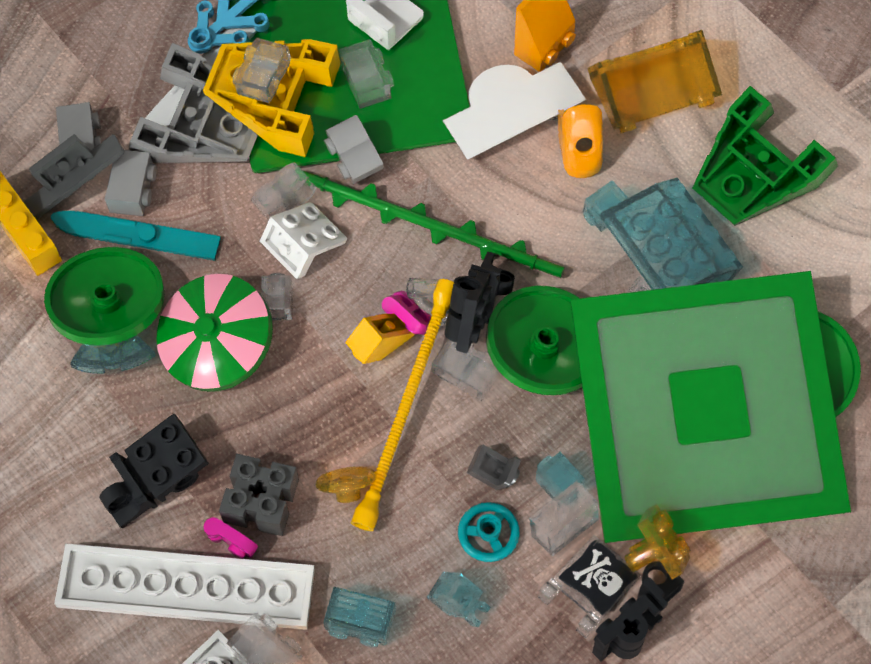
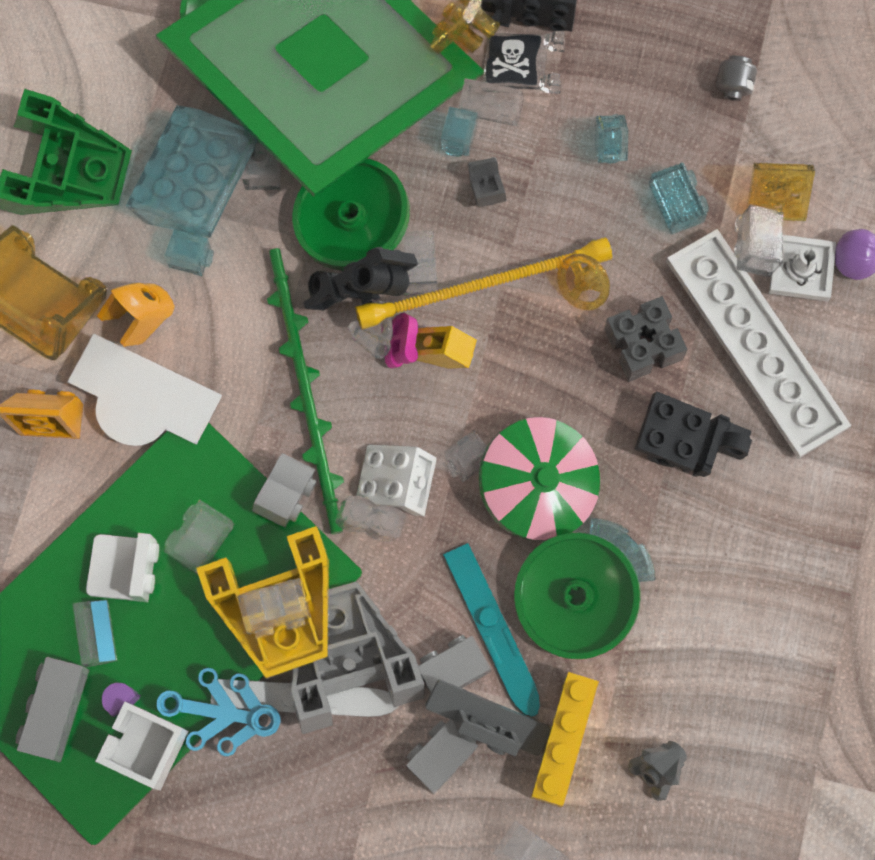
camera: 125 degrees left, 10 degrees up
dark pink plate [203,517,258,559] -> none
teal piece [458,502,520,562] -> none

